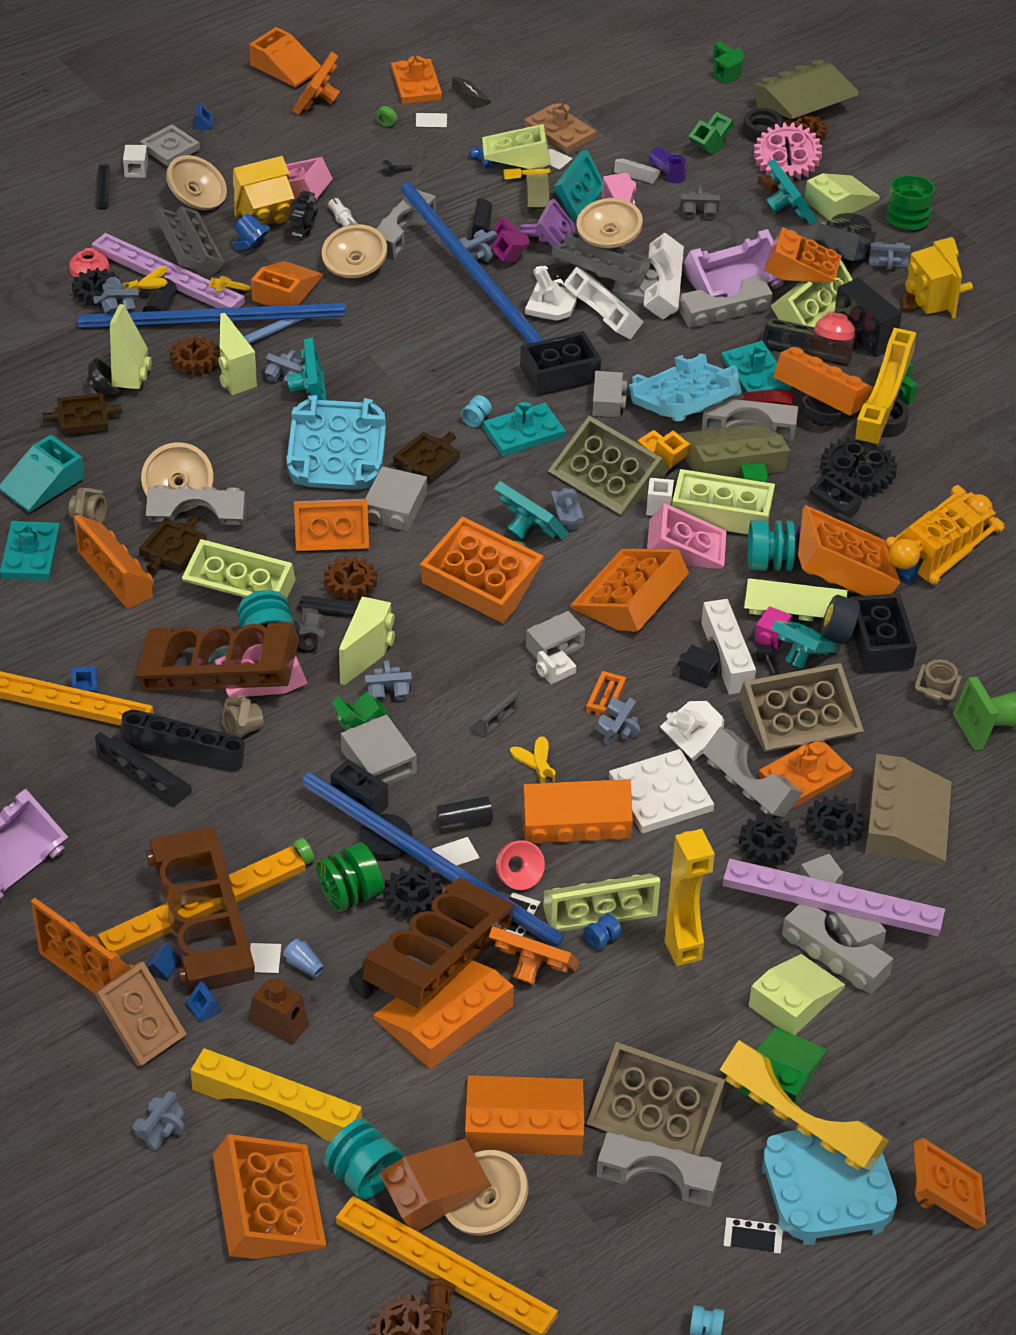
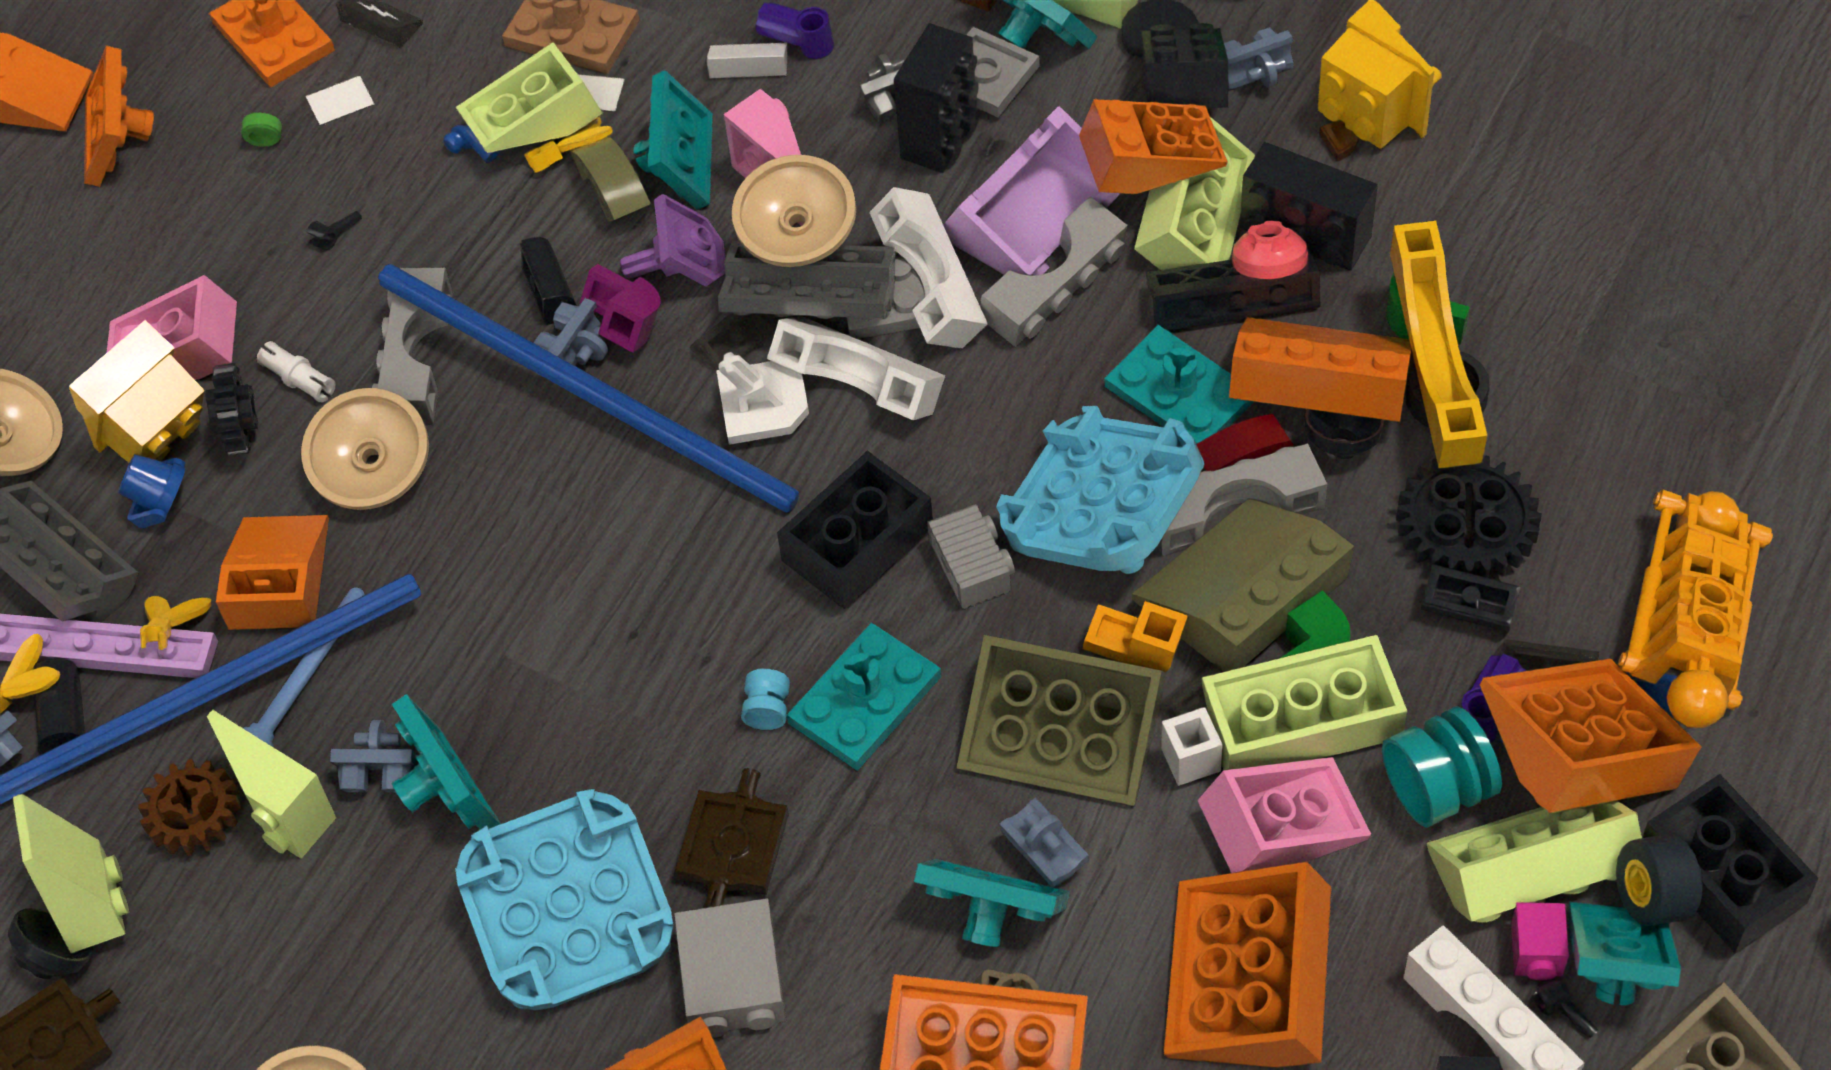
camera: 20 degrees left, 10 degrees up
none -> black brick [893,23,980,173]
none -> light grey plate [967,27,1039,117]

